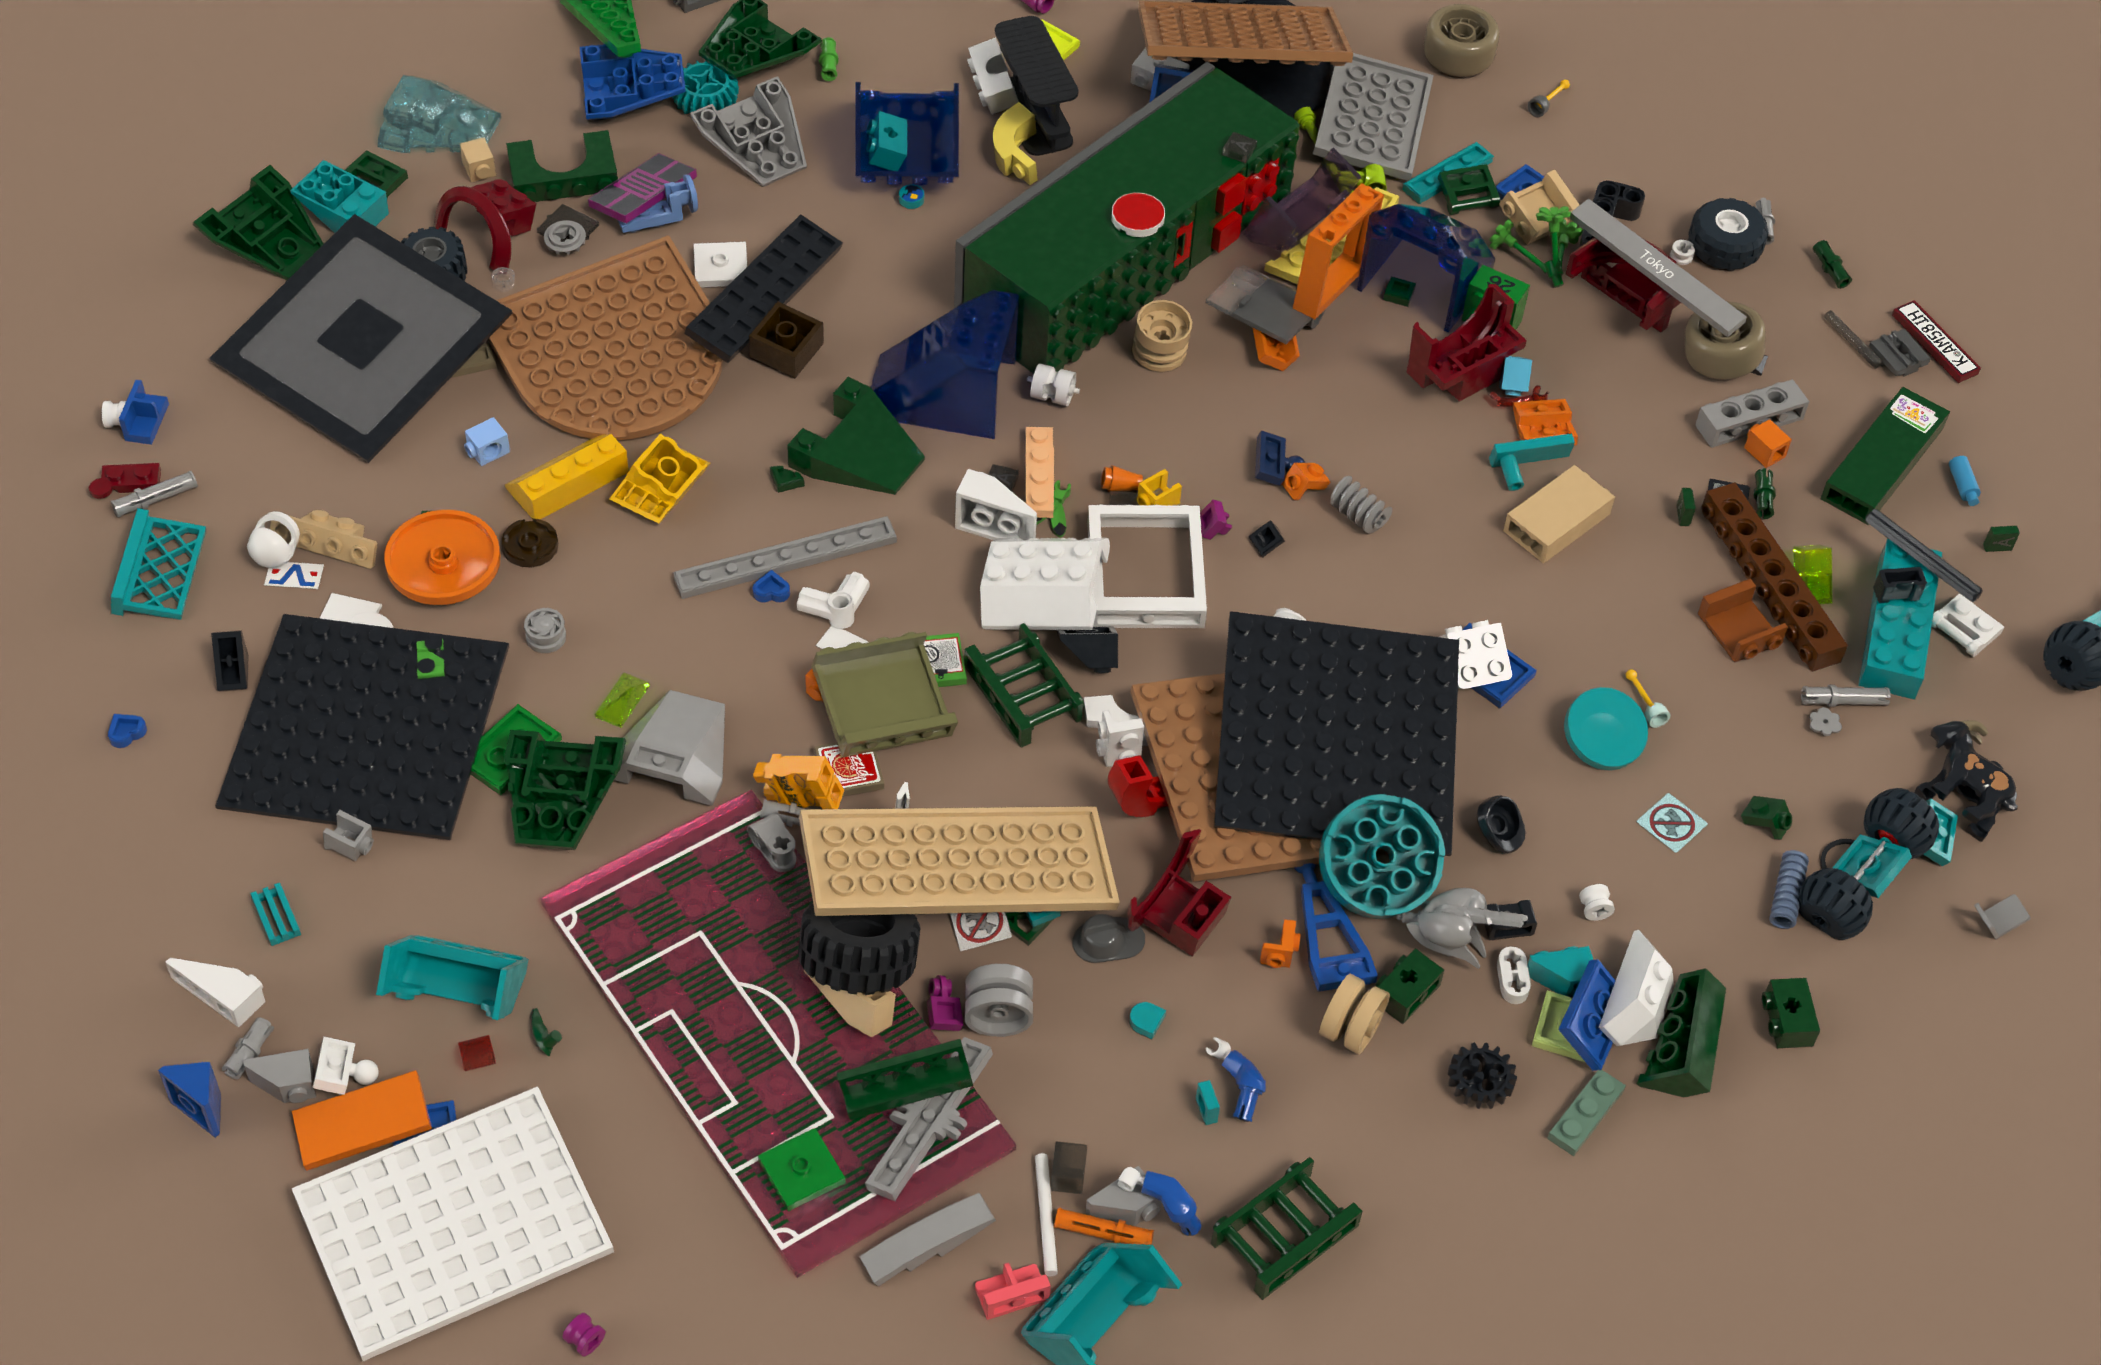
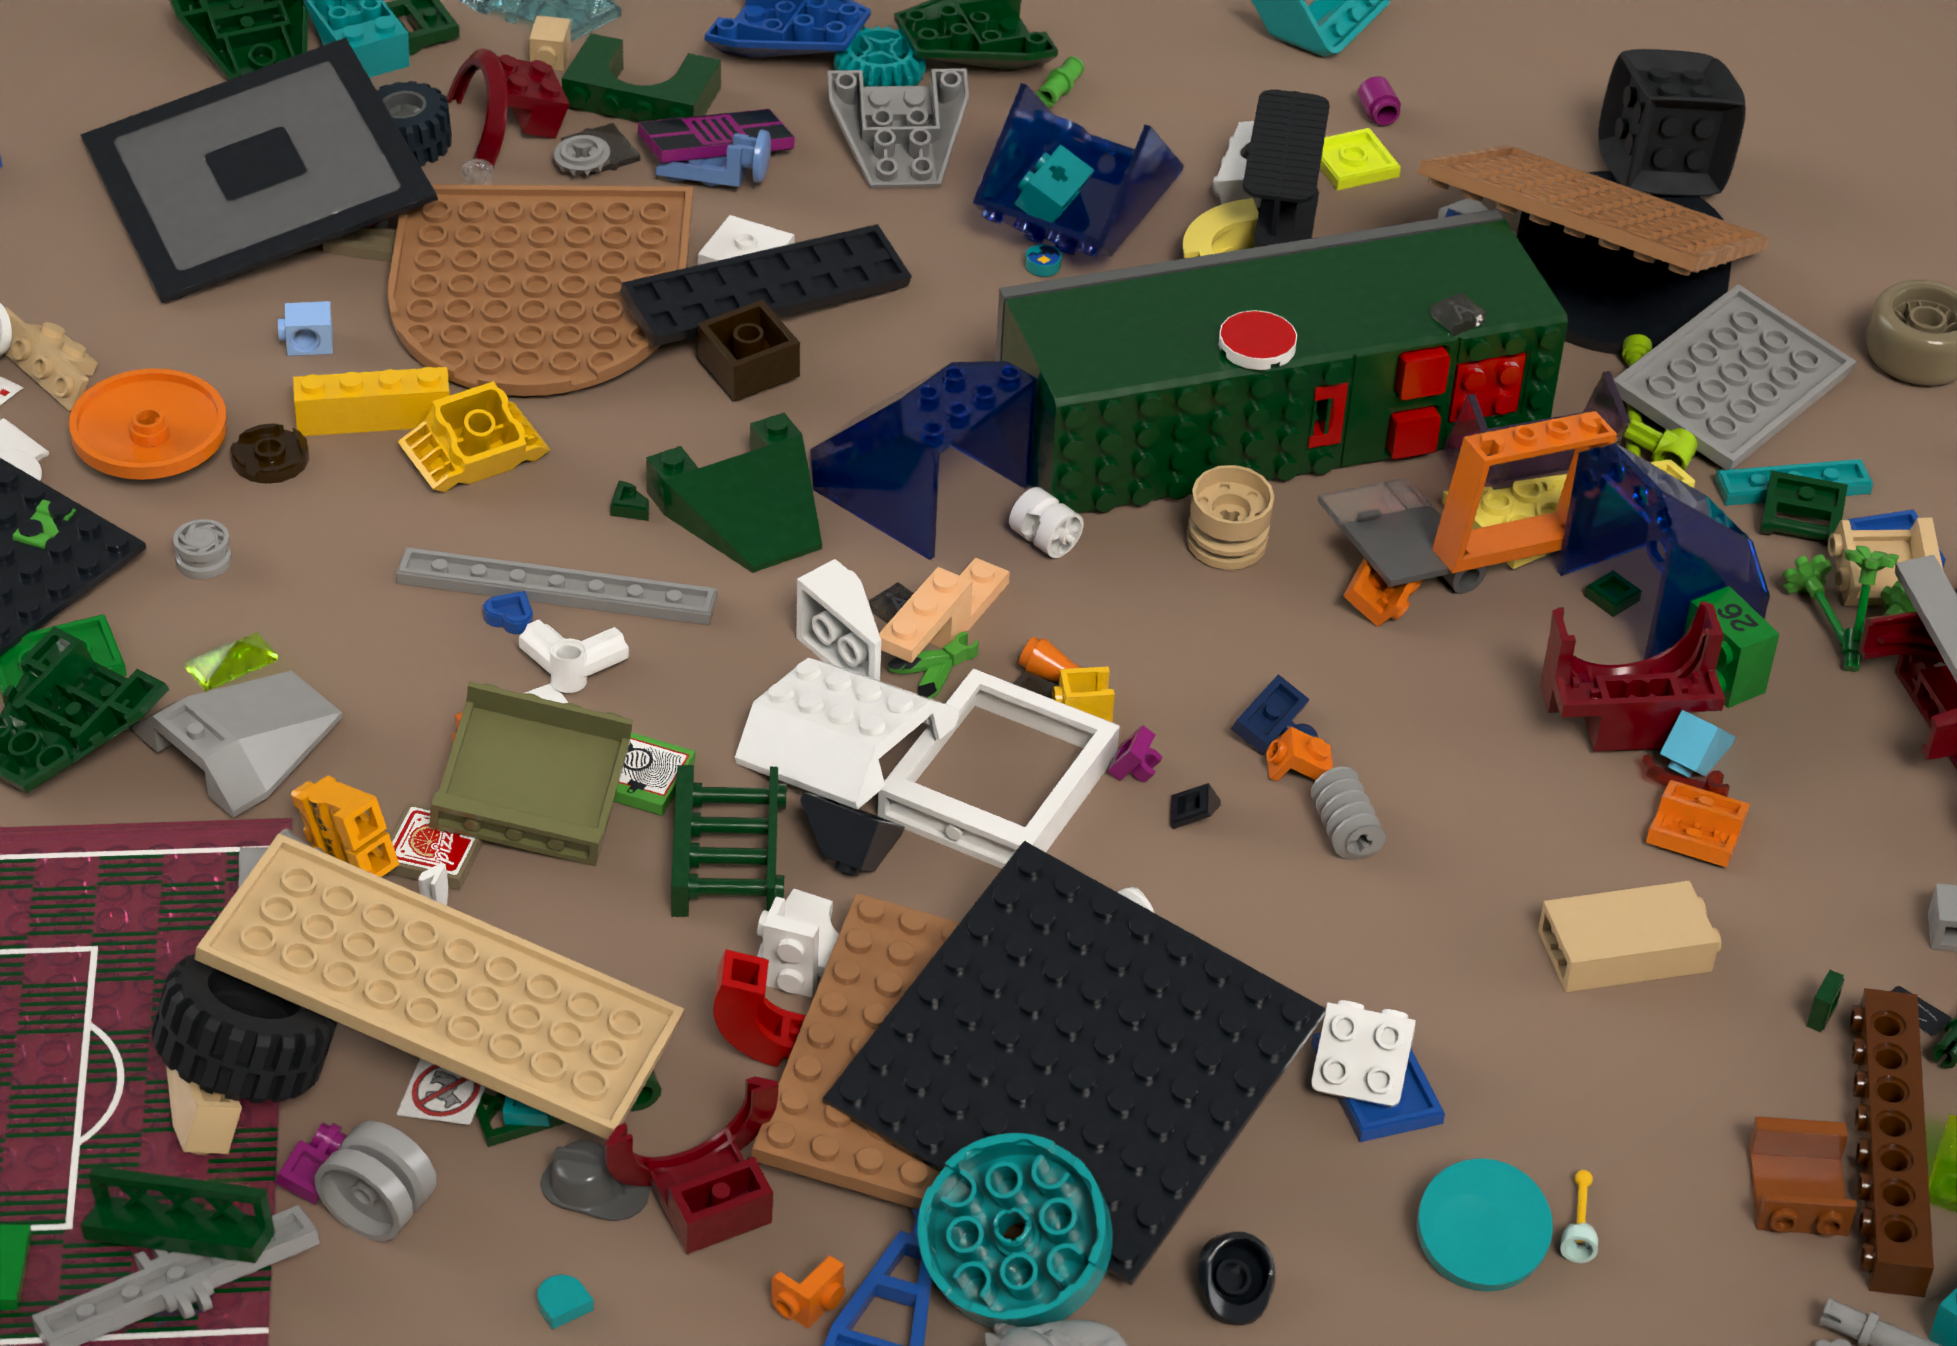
camera: 30 degrees right, 10 degrees down
teal piece [1489,433,1575,491] -> none

